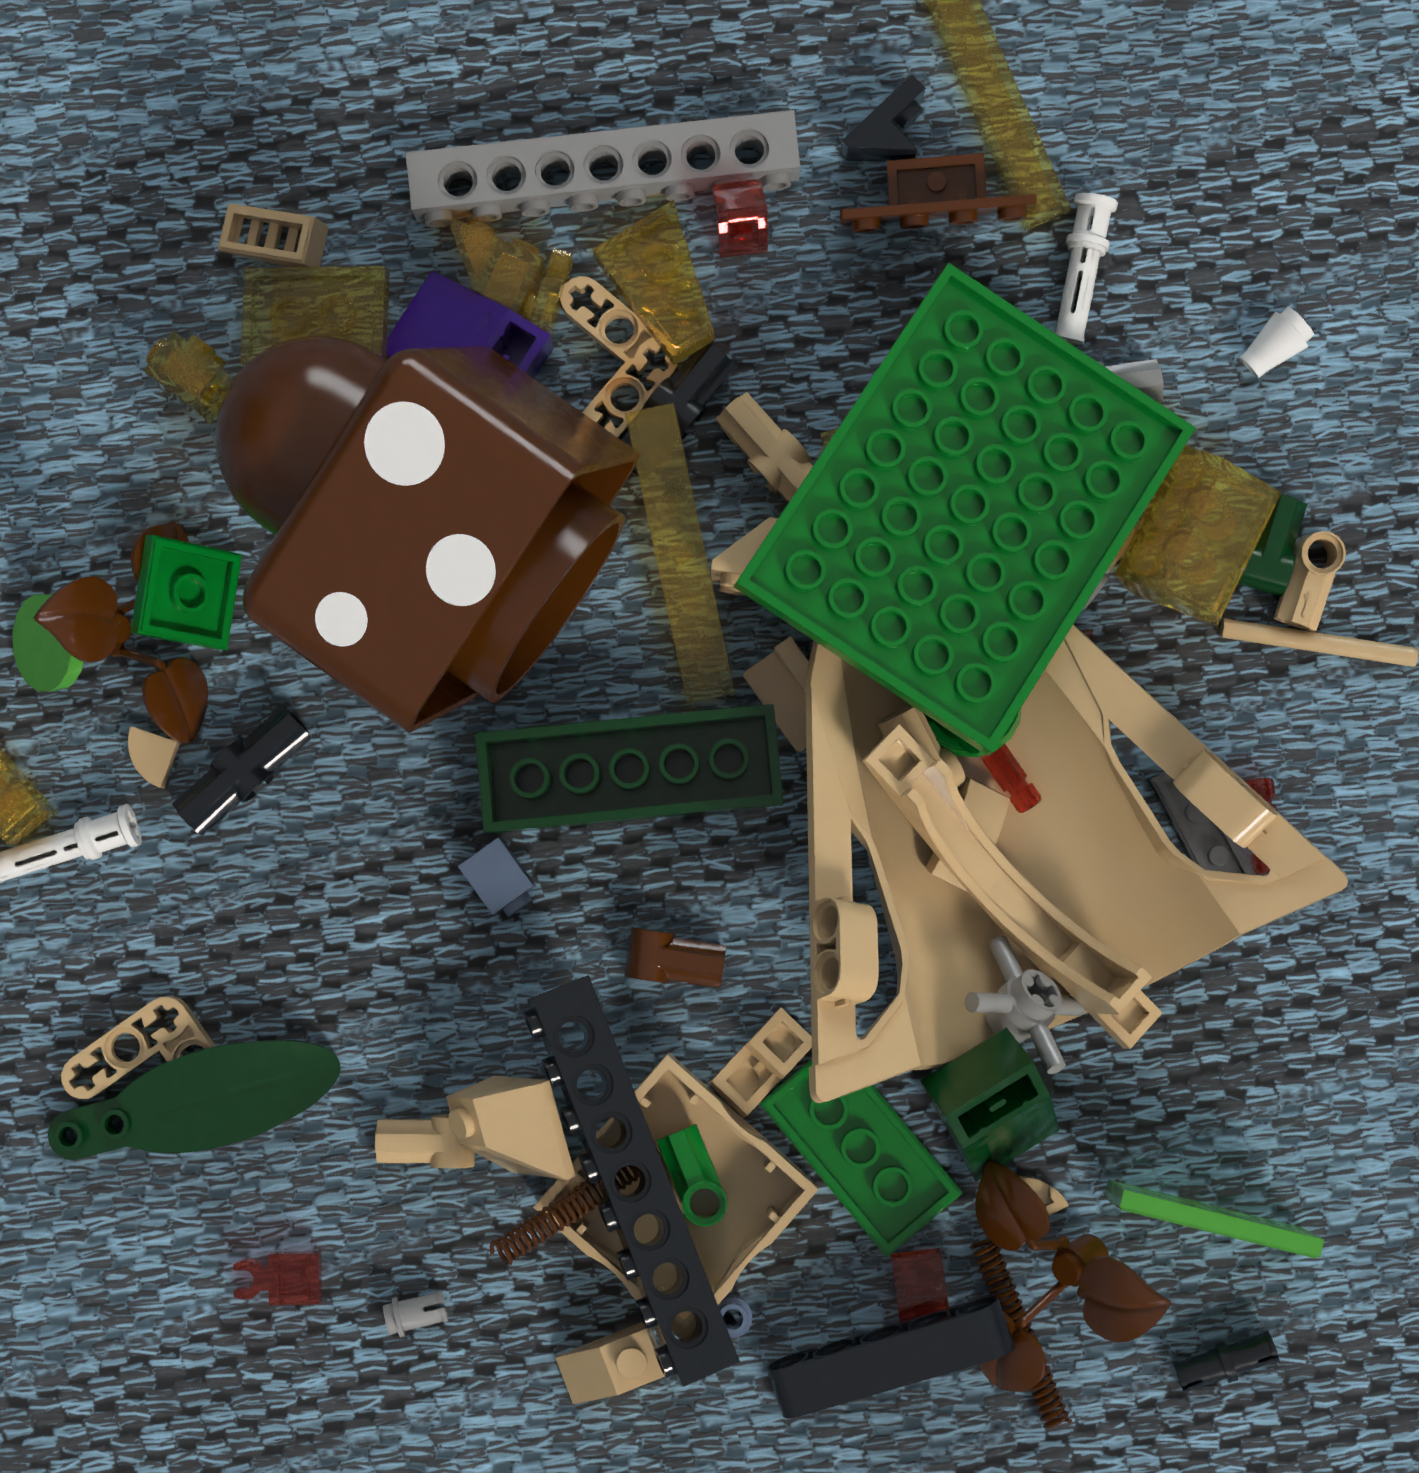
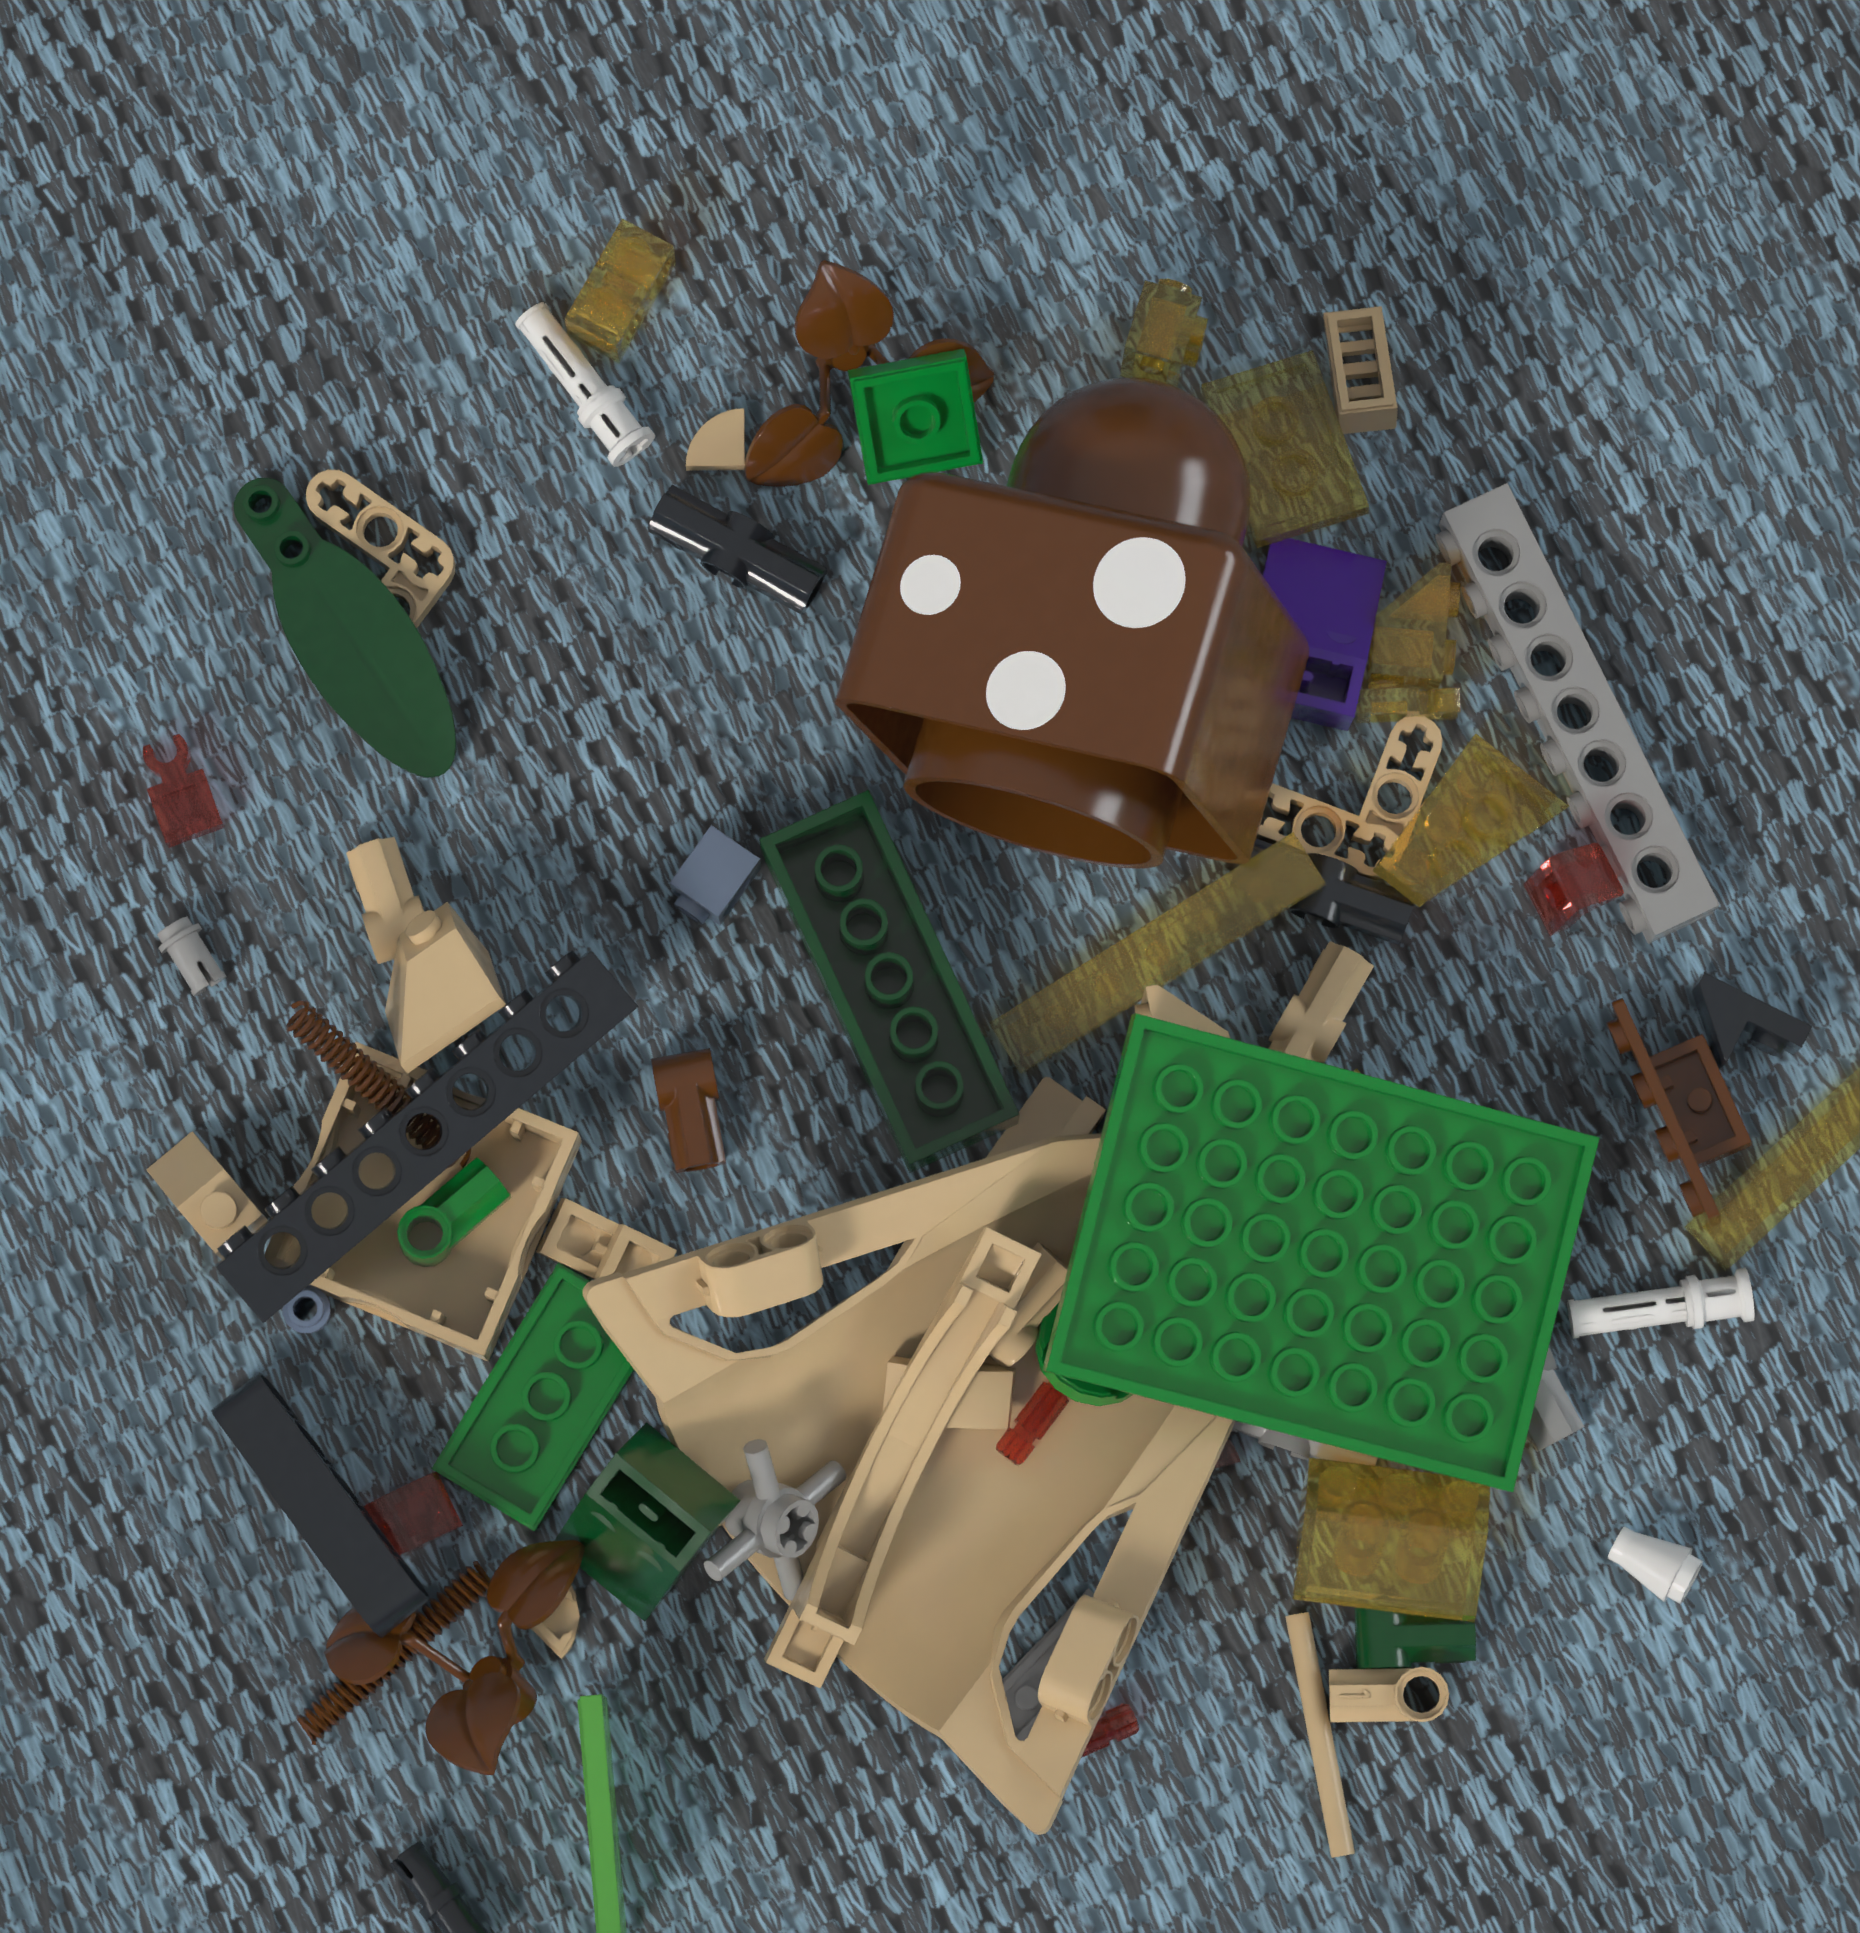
camera: 65 degrees right, 5 degrees down
bright green tile [12,594,84,692] -> none

